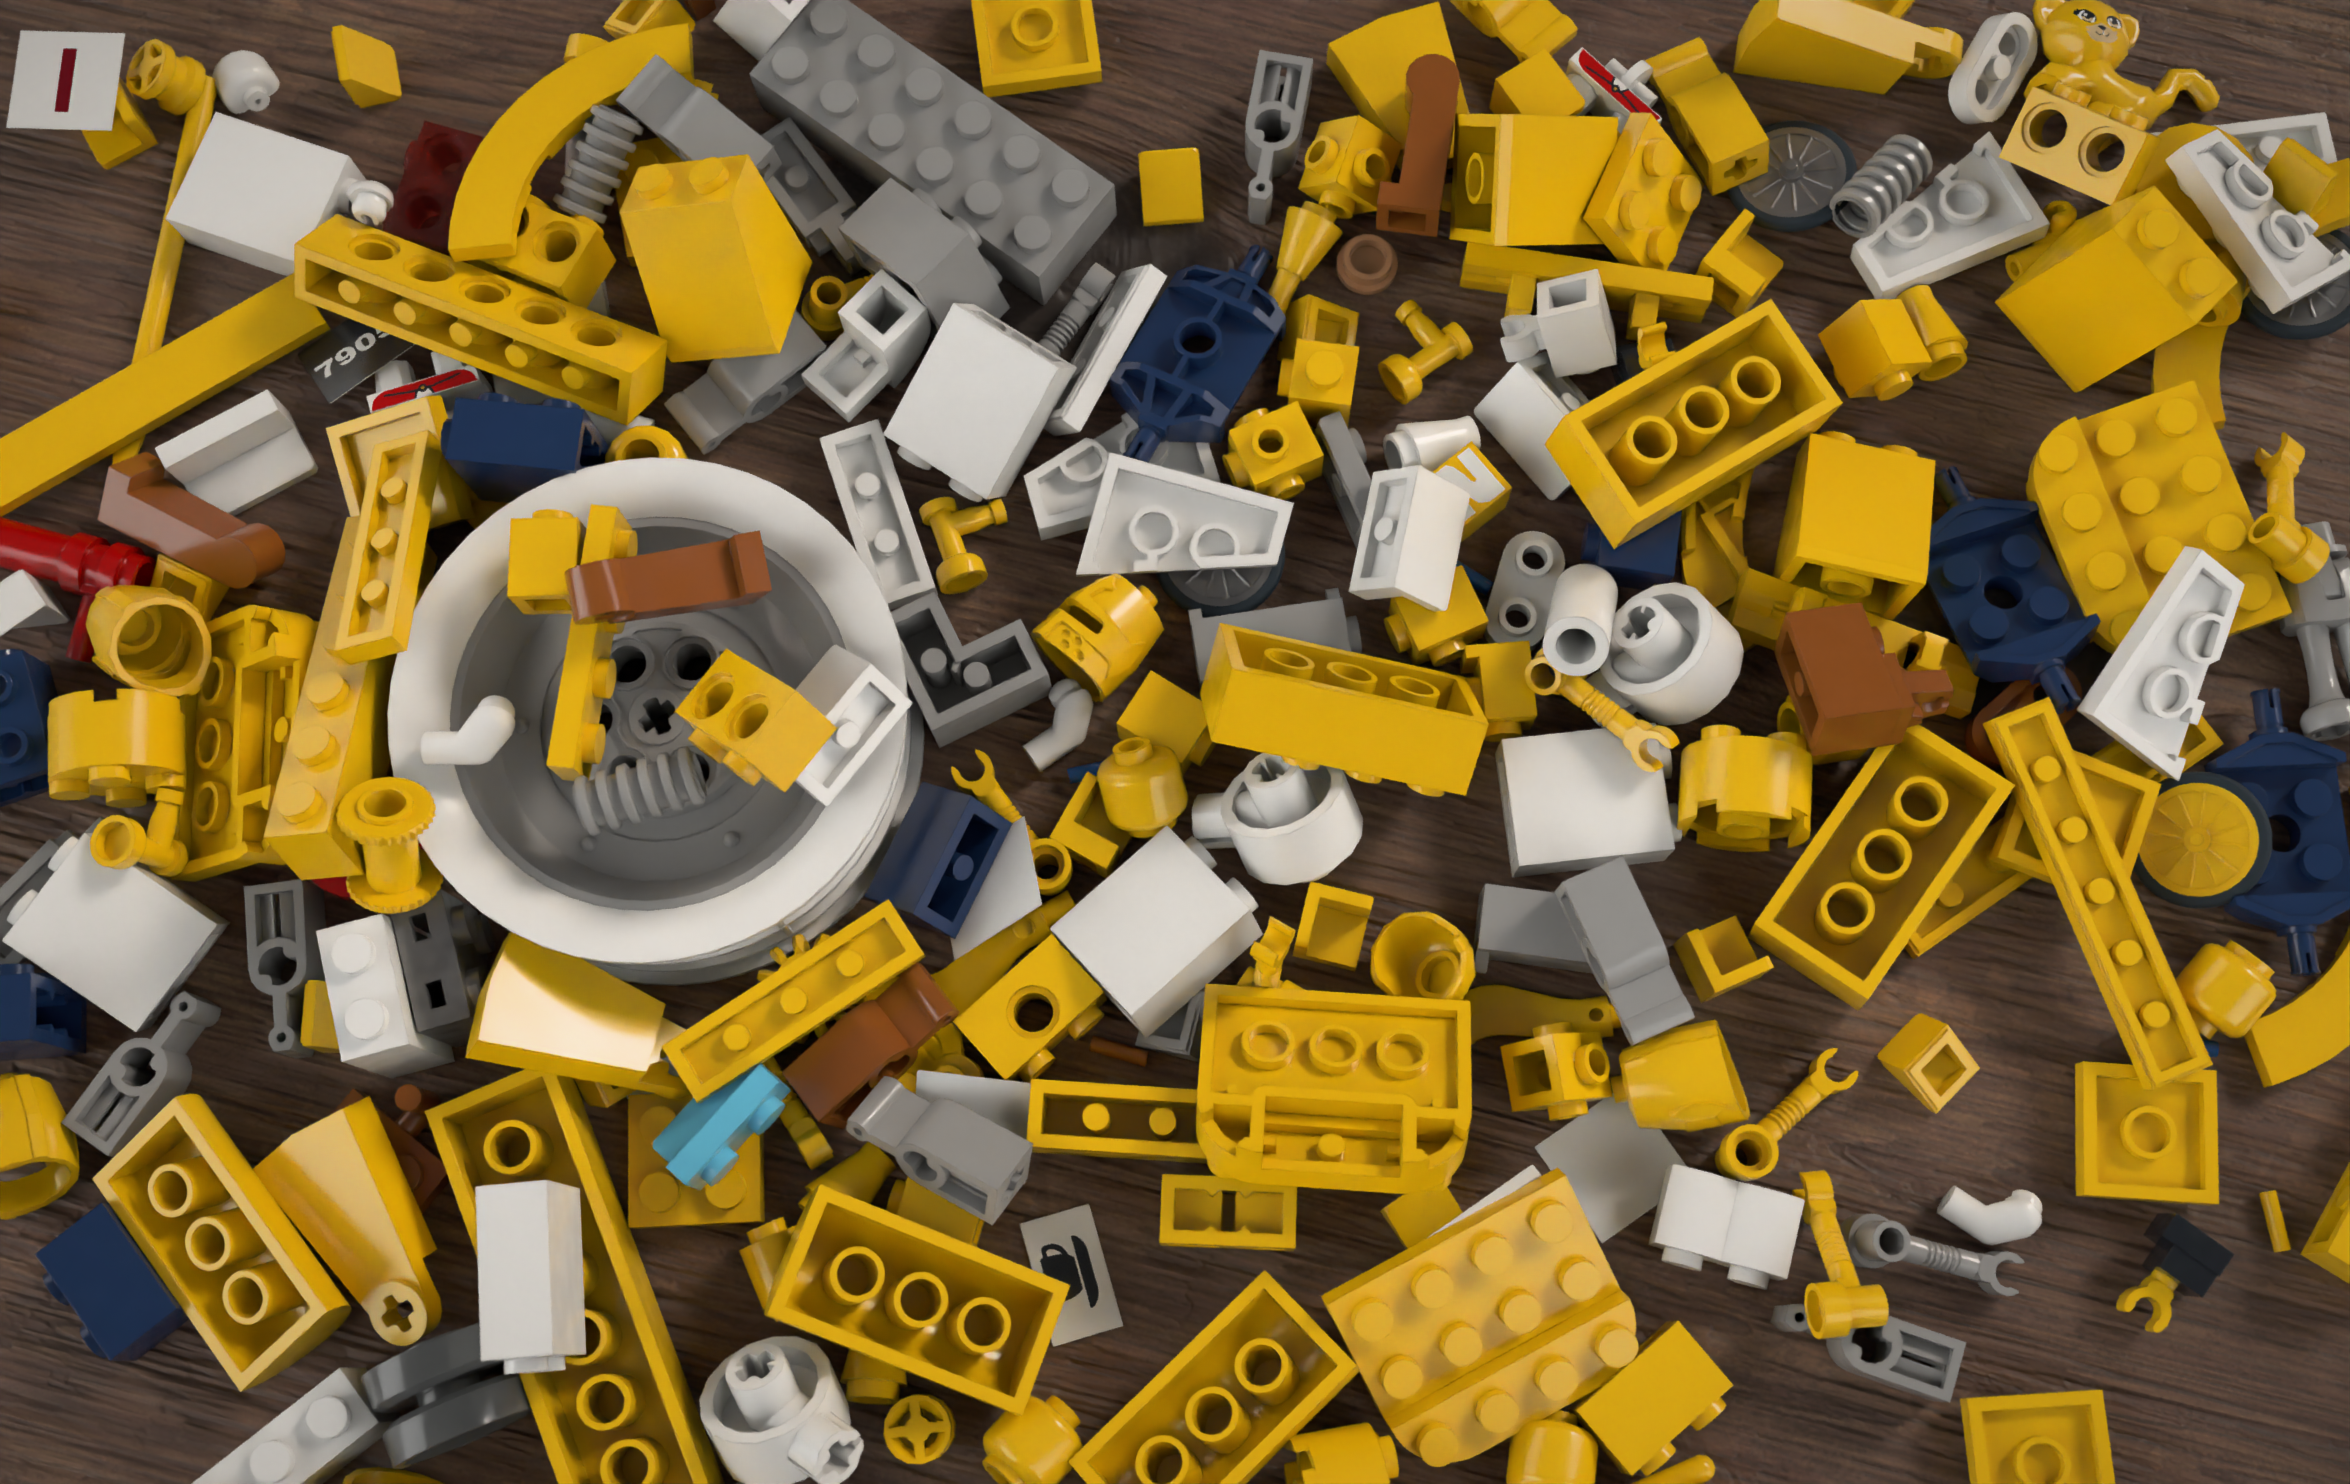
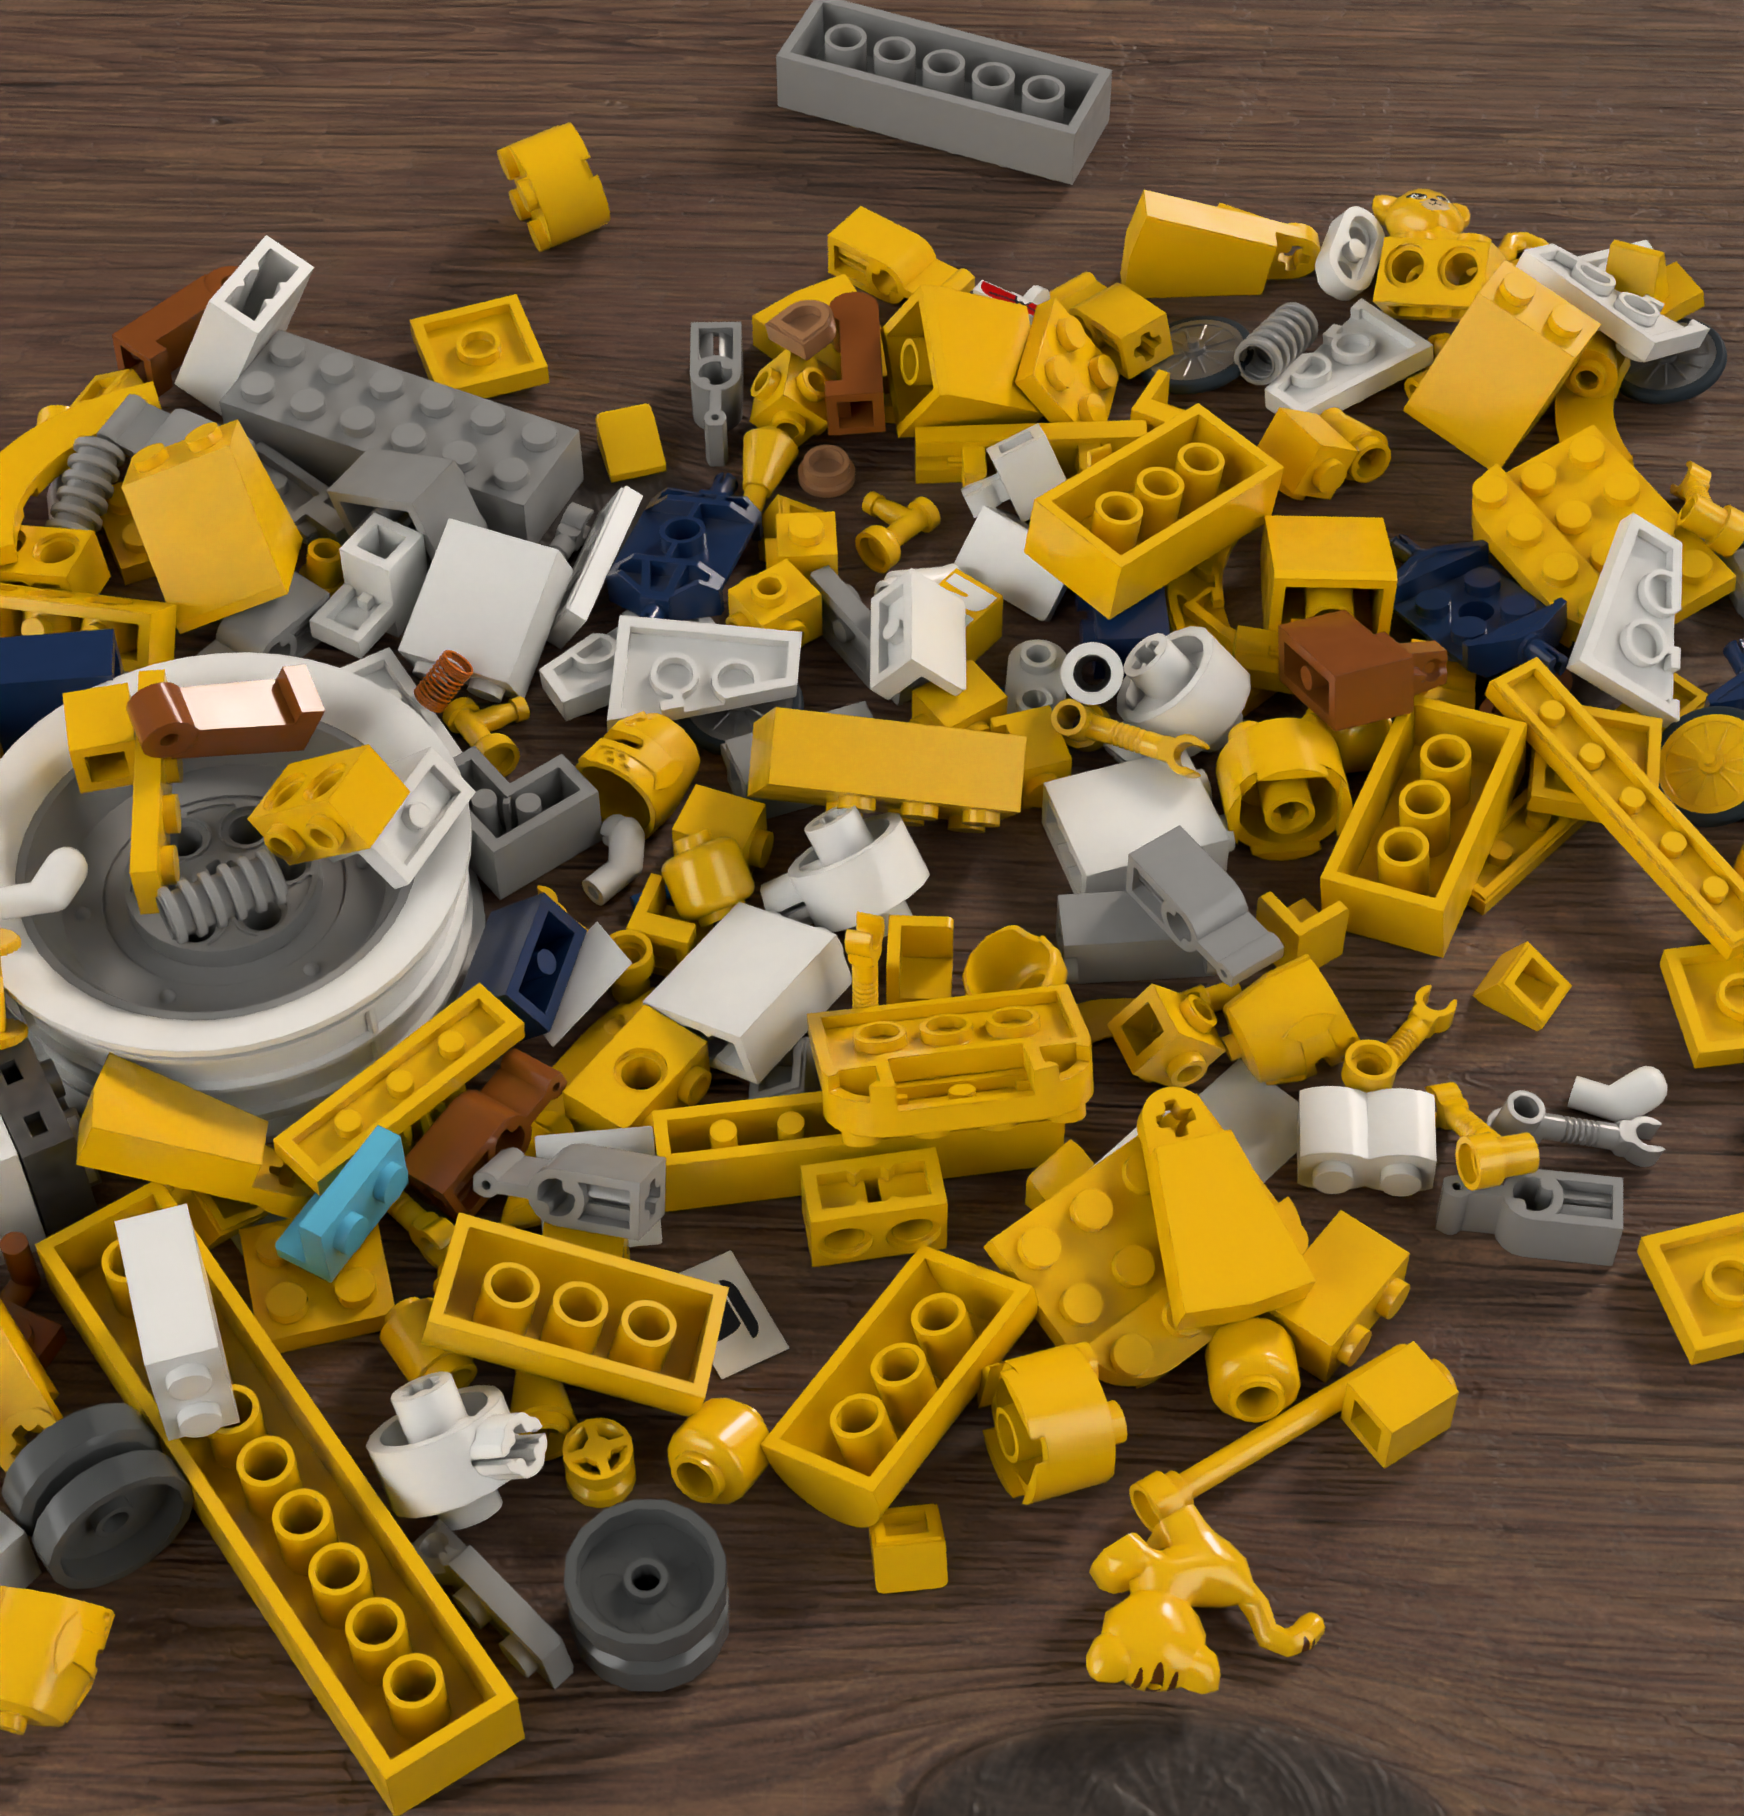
camera: 15 degrees left, 25 degrees down
none -> orange piece [414,650,473,713]
none -> medium nougat tile [765,300,837,361]
none -> yellow piece [1137,1087,1316,1331]

